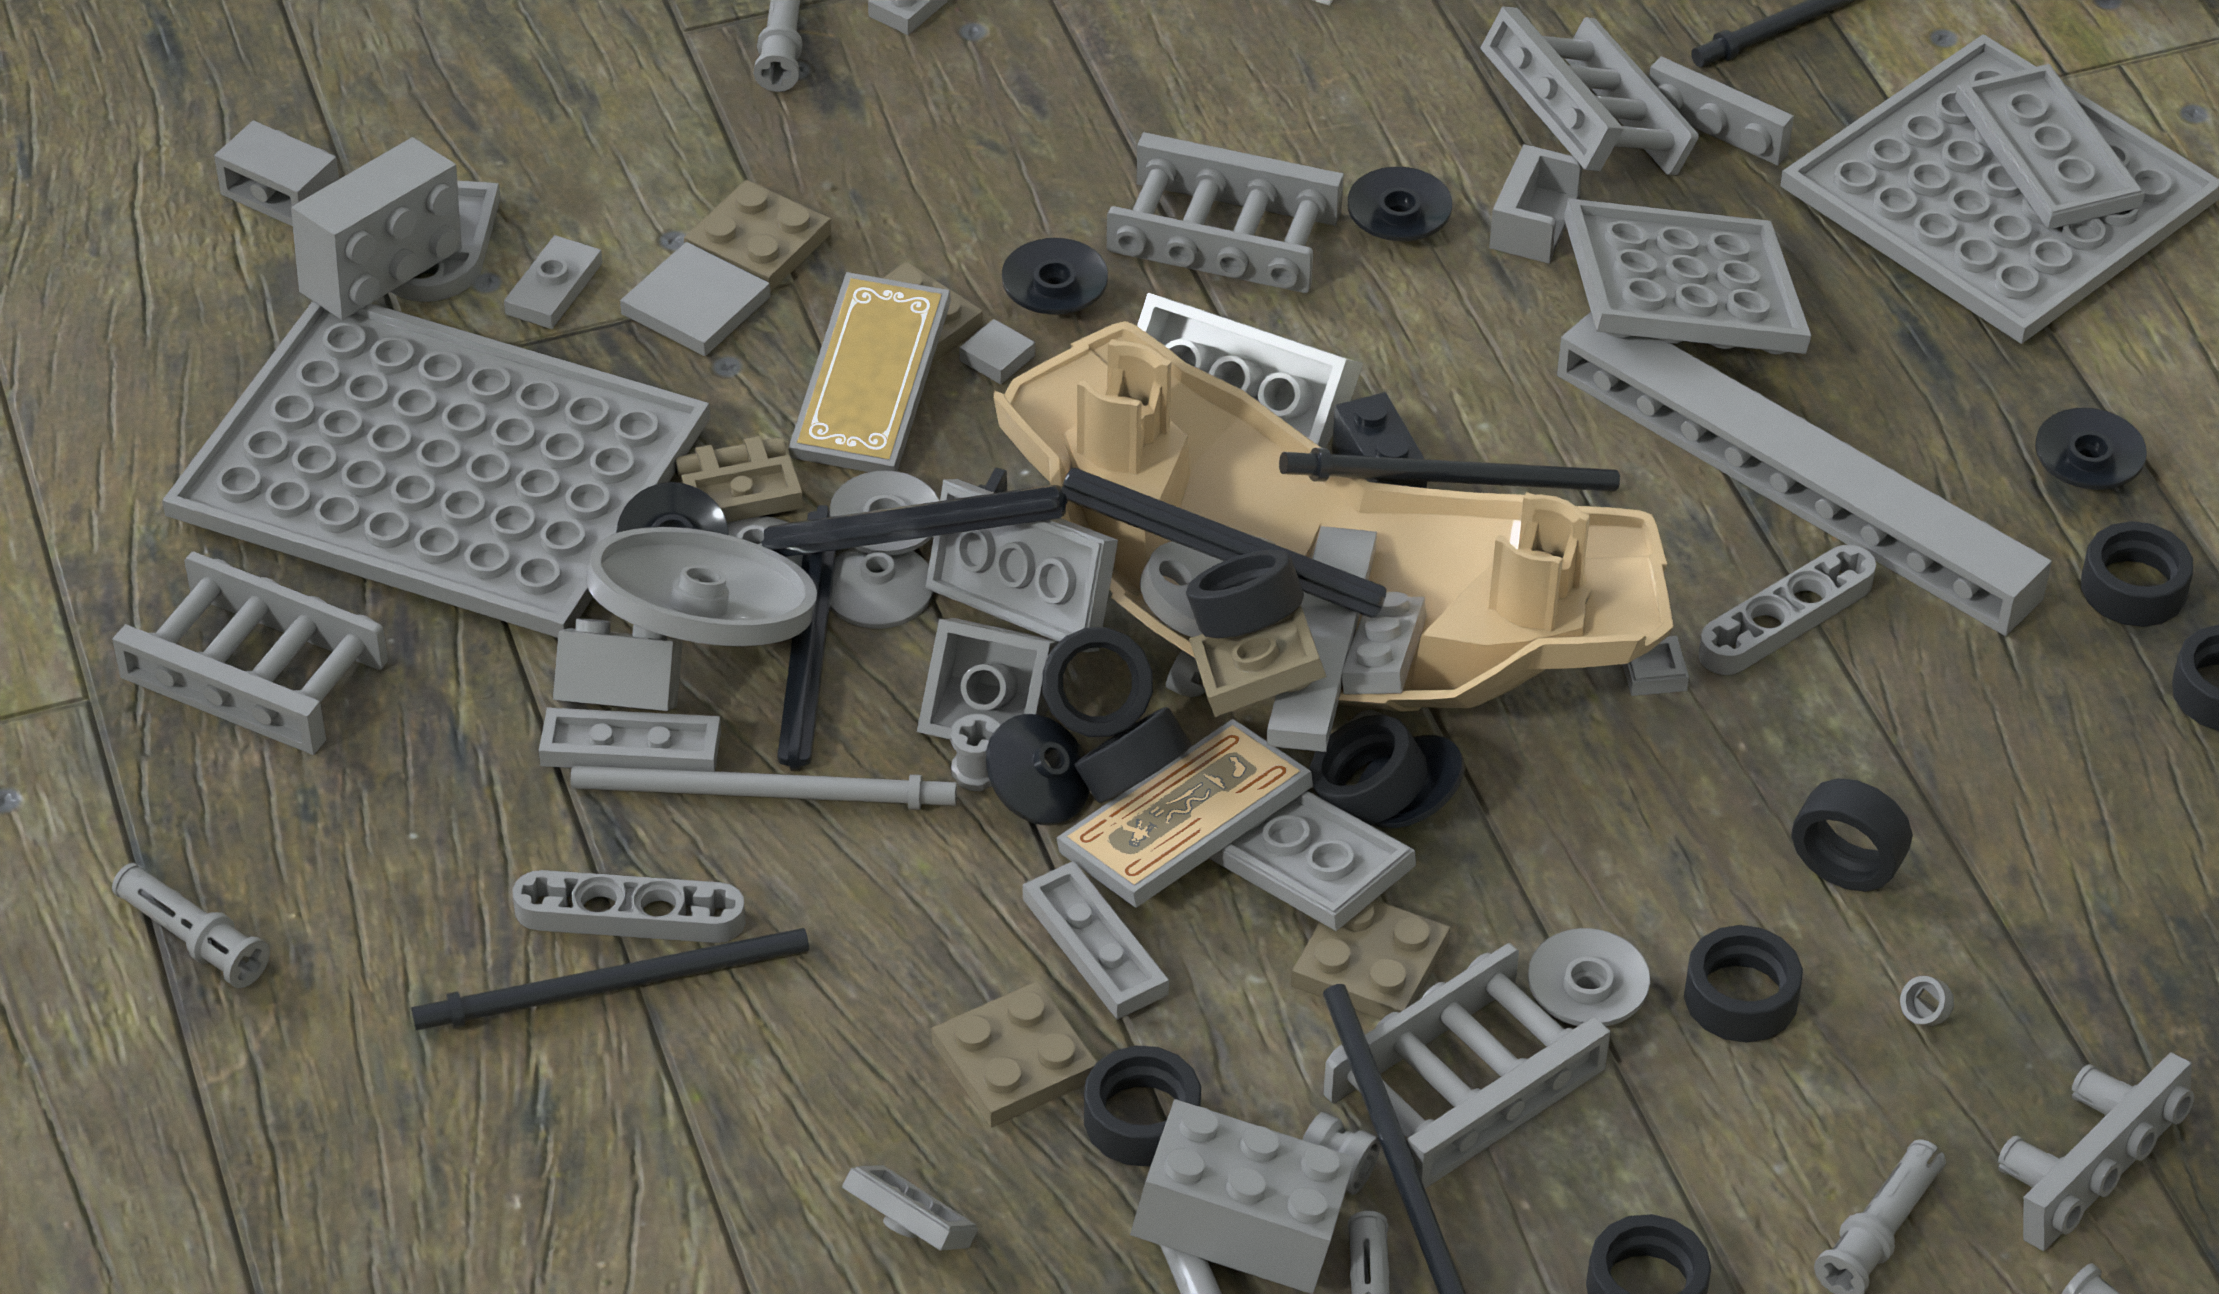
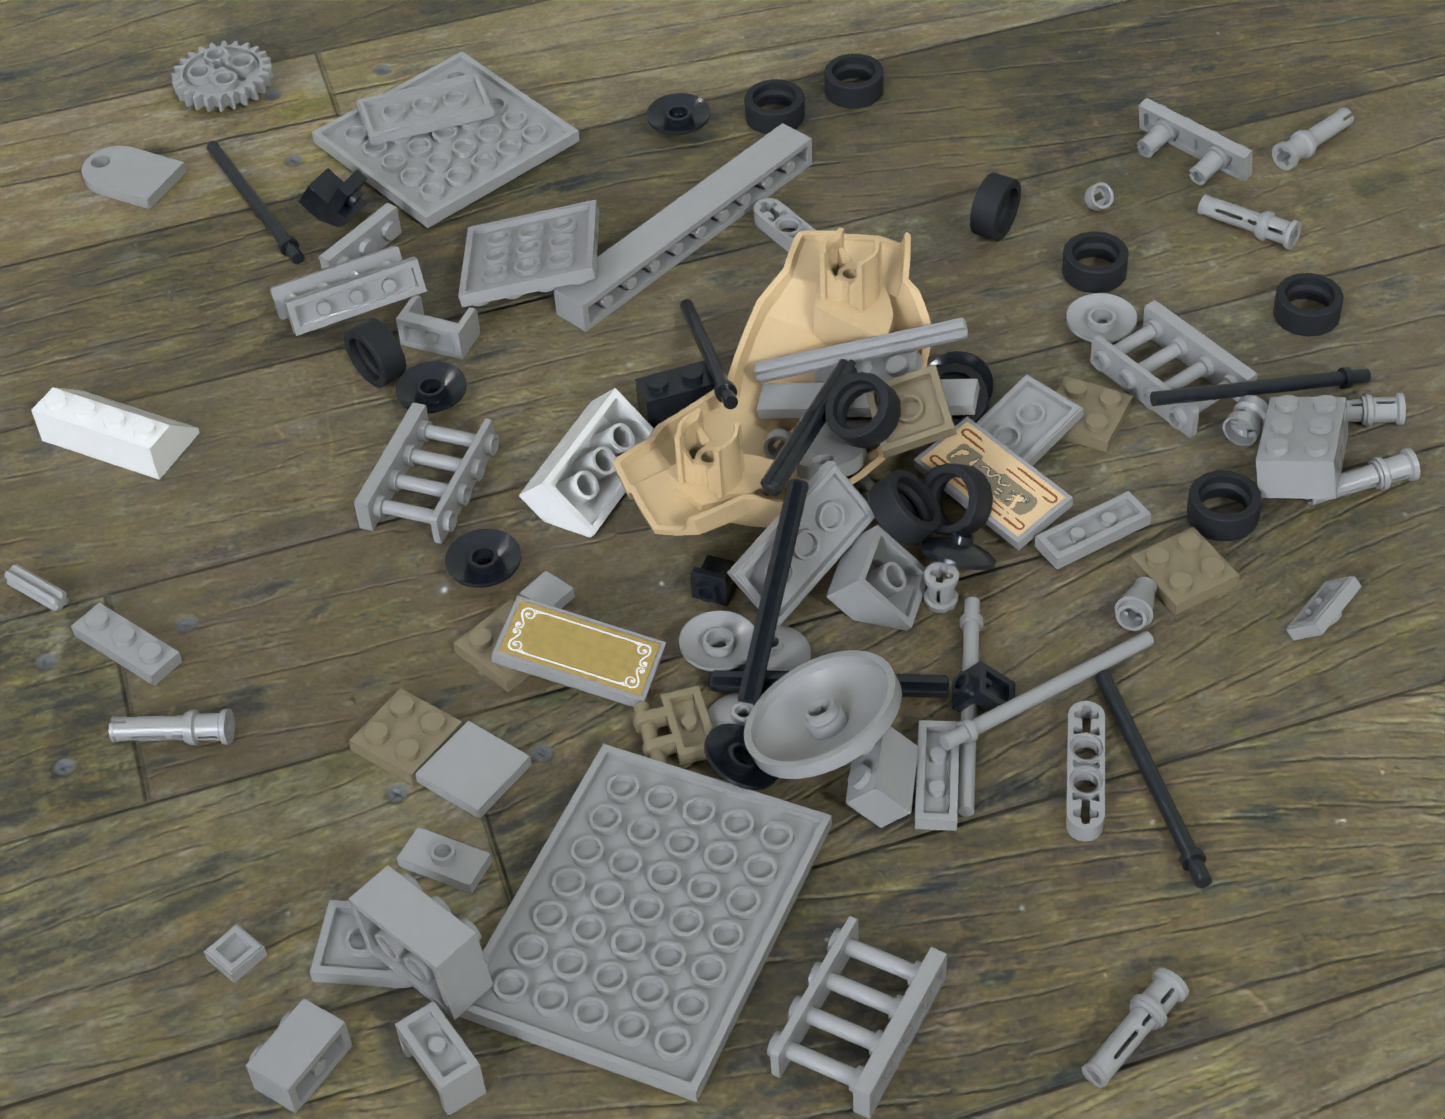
camera: 85 degrees left, 0 degrees up
none -> light grey tile [204,924,267,983]
none -> black brick [299,168,368,227]
none -> black tyre [344,317,407,388]
none -> light grey panel [395,1001,487,1115]
none -> light grey axle [754,318,969,383]
none -> light grey bar [939,631,1154,751]
none -> black bracket [952,661,1015,712]
none -> light grey cone [1115,576,1157,631]

